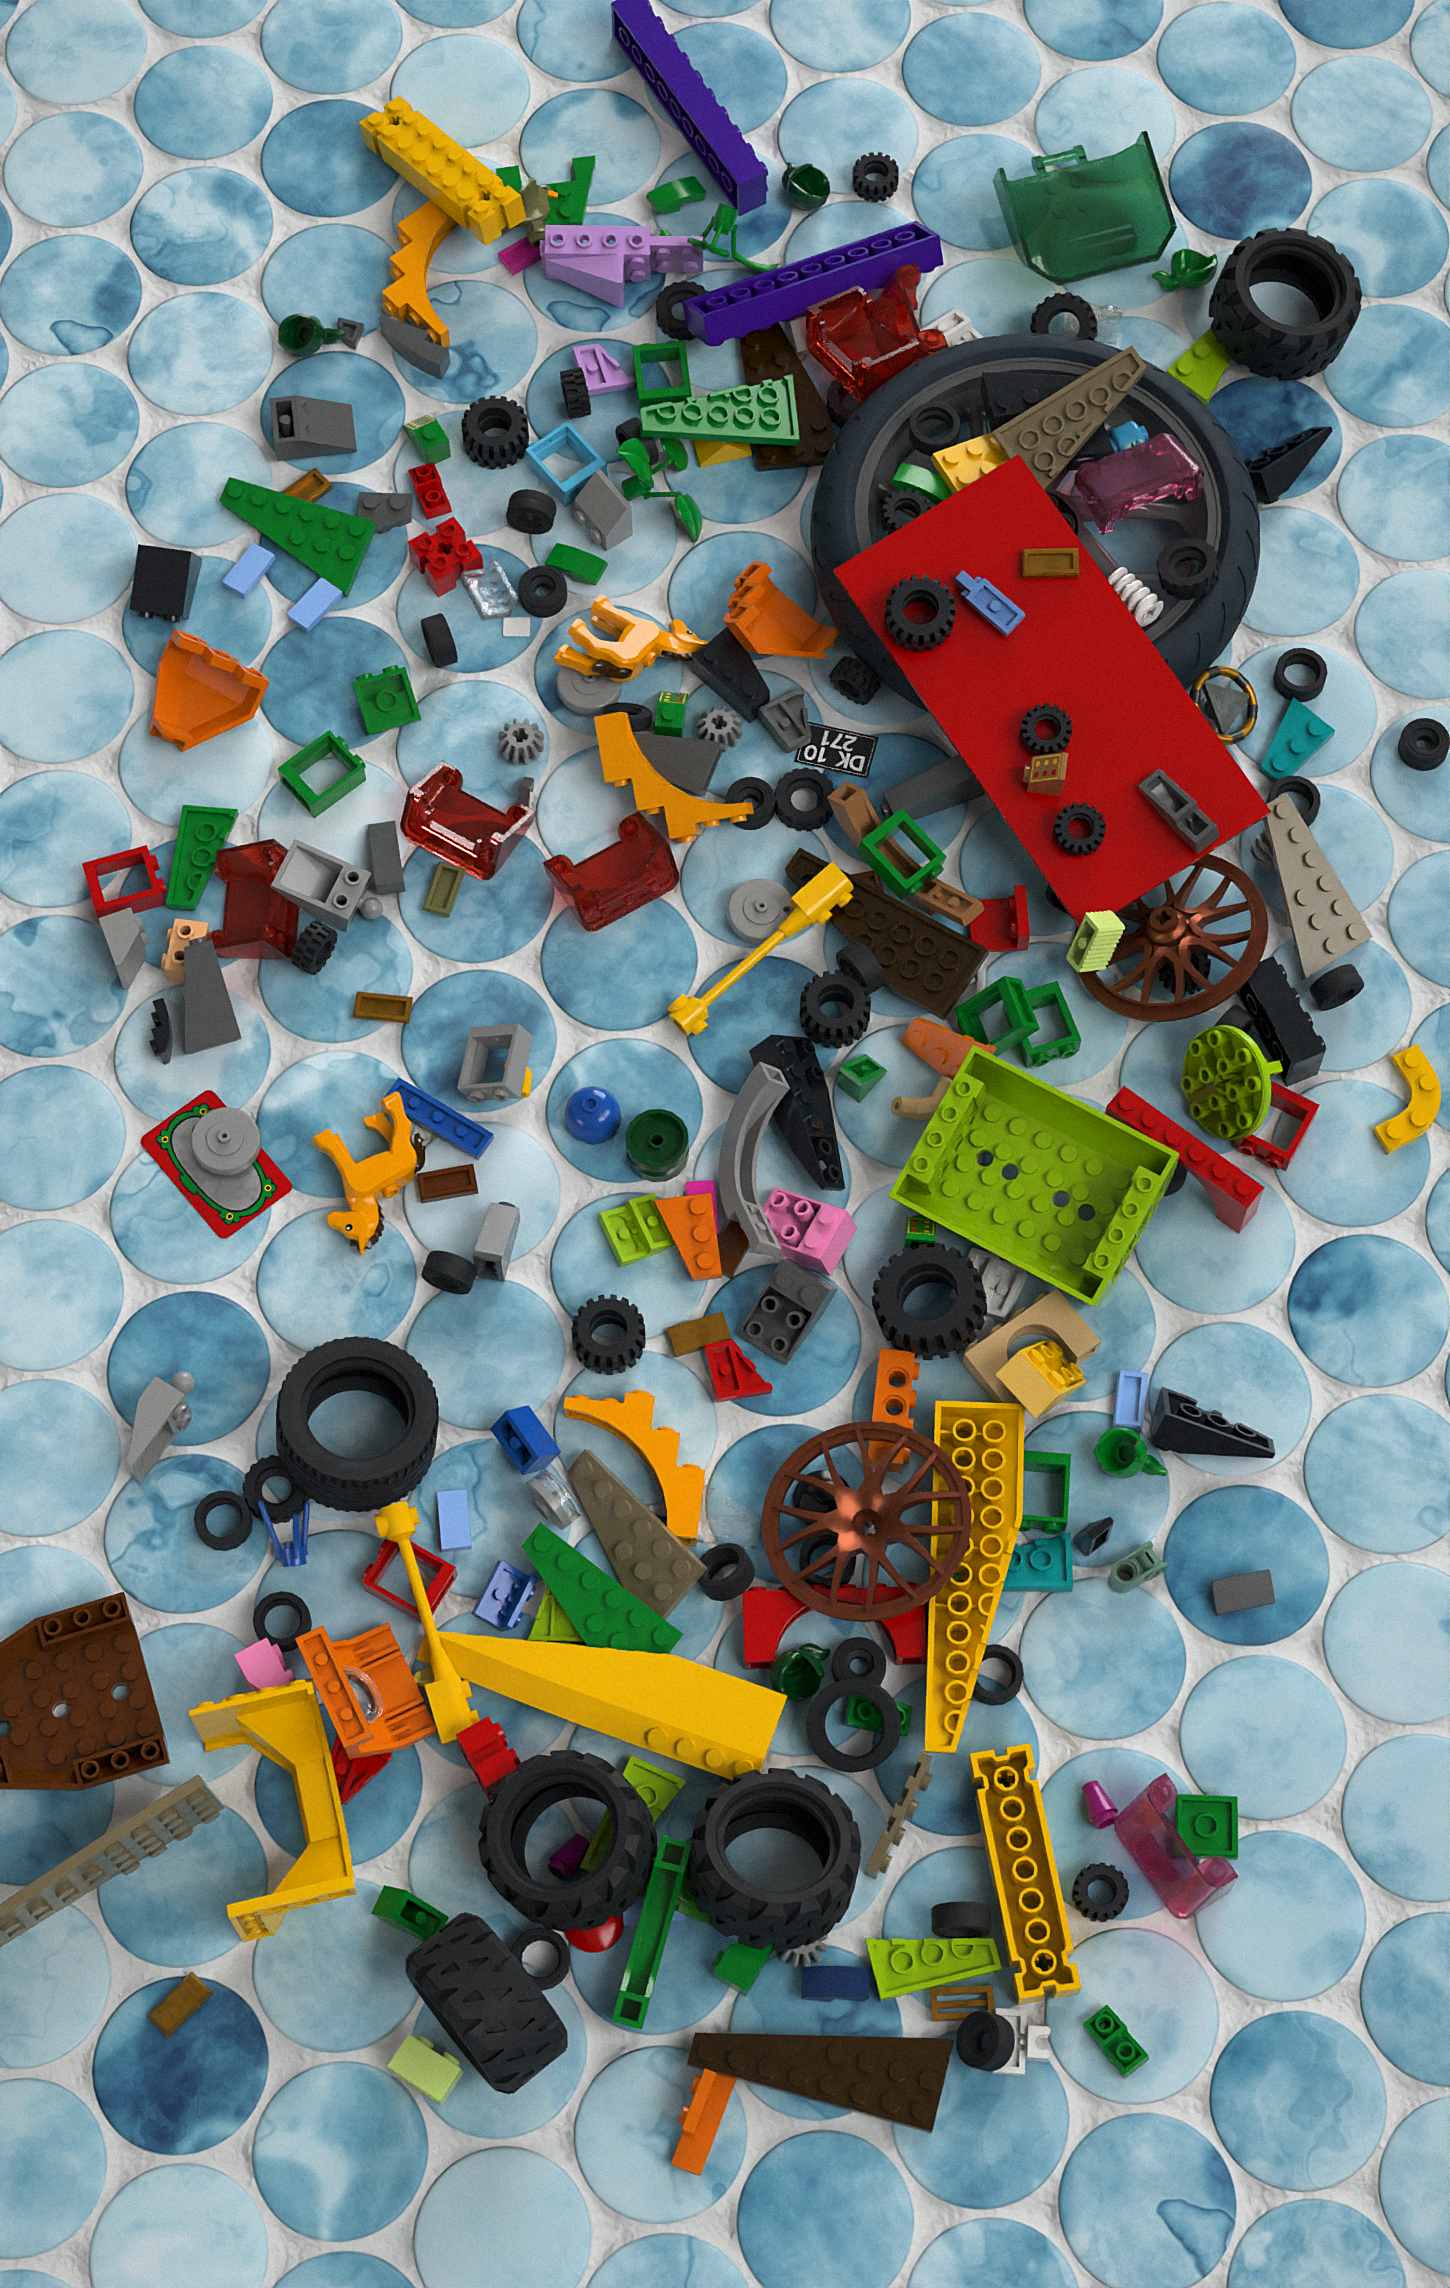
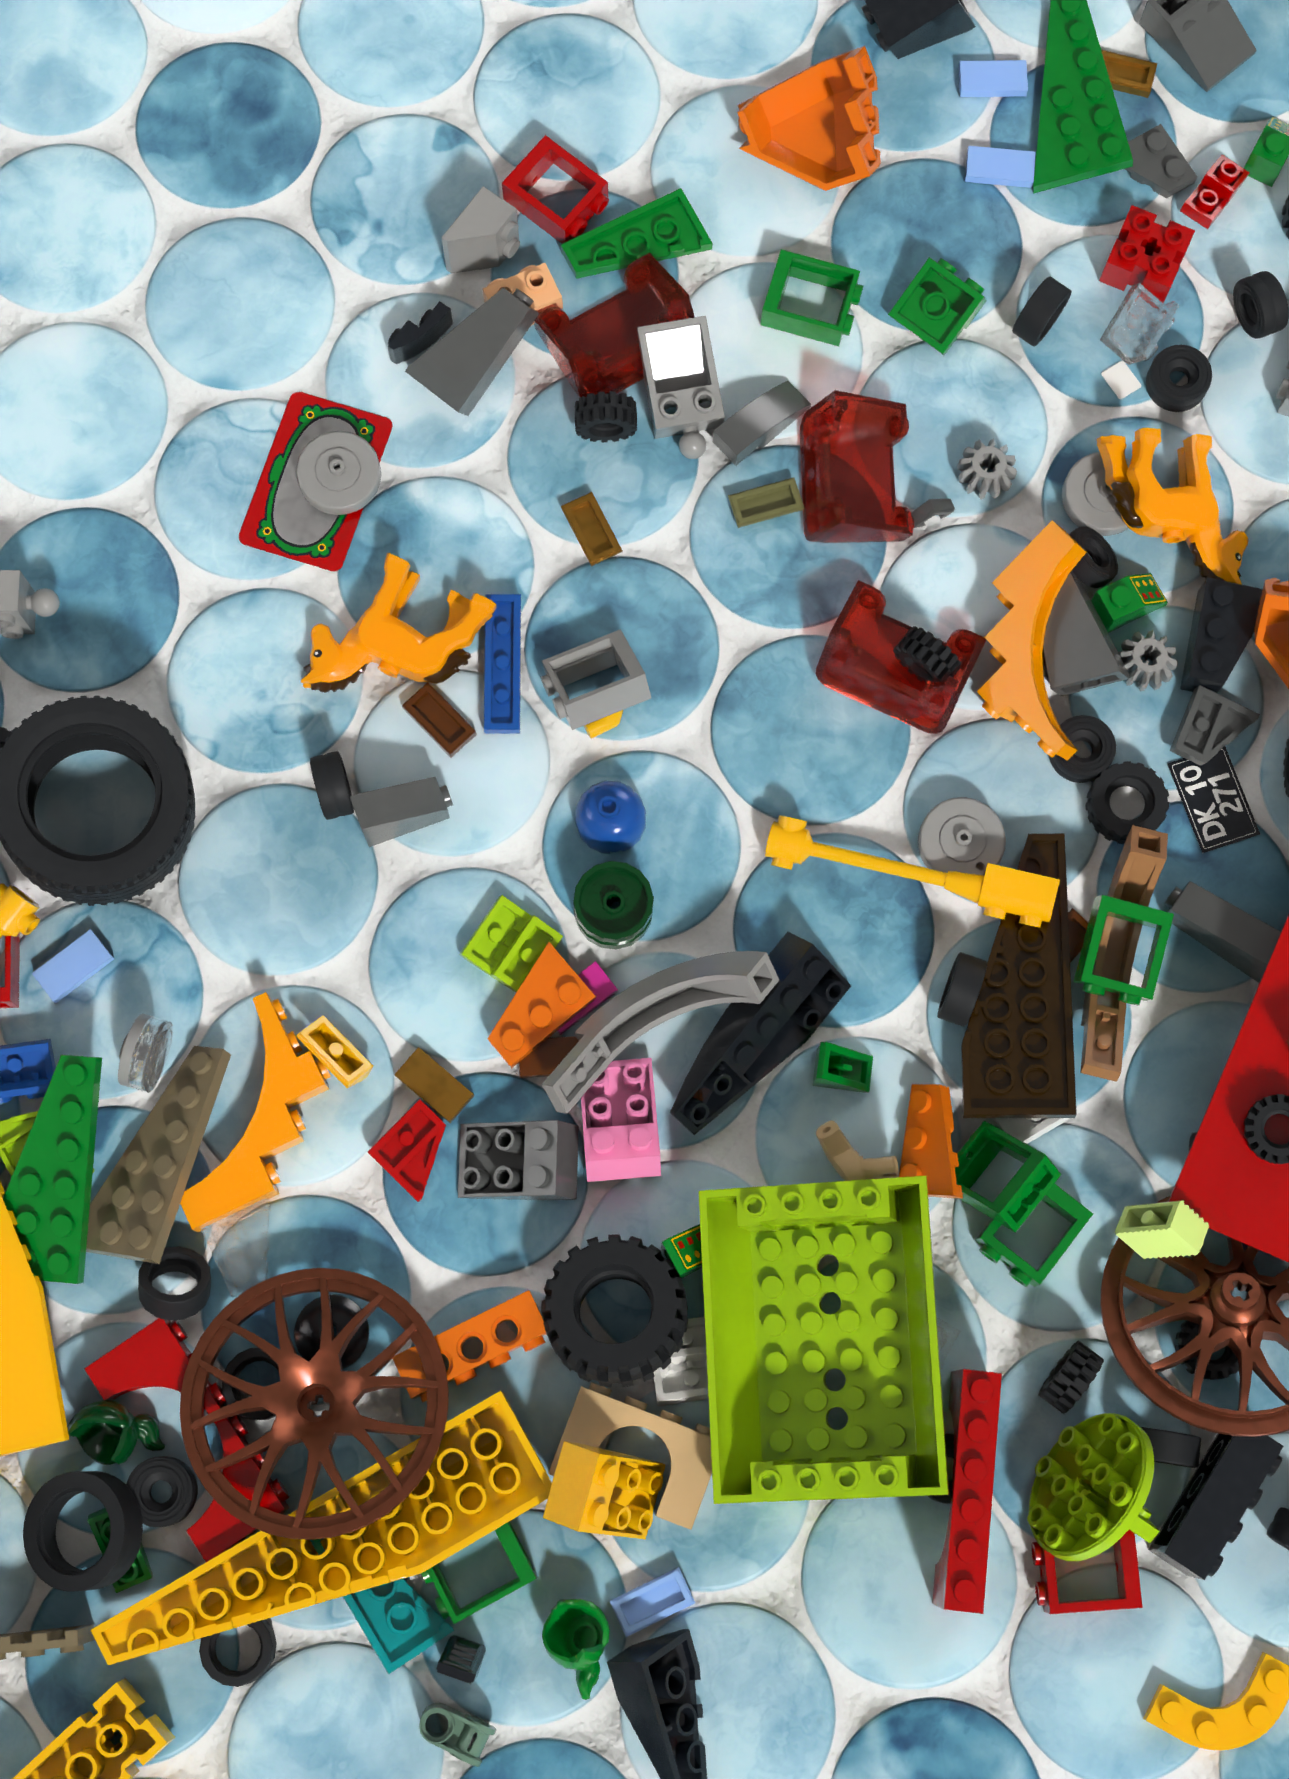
camera: 55 degrees right, 10 degrees up
blue brick [490,1405,561,1475] -> none
green slope [544,543,608,586] -> none
black tyre [571,1294,646,1375] -> none
black tyre [799,970,871,1049] -> none
red bracket [969,885,1030,952] -> none
none -> yellow slope [296,1015,373,1088]
none -> black tyre [893,626,962,690]
none -> black tyre [1038,1340,1104,1414]

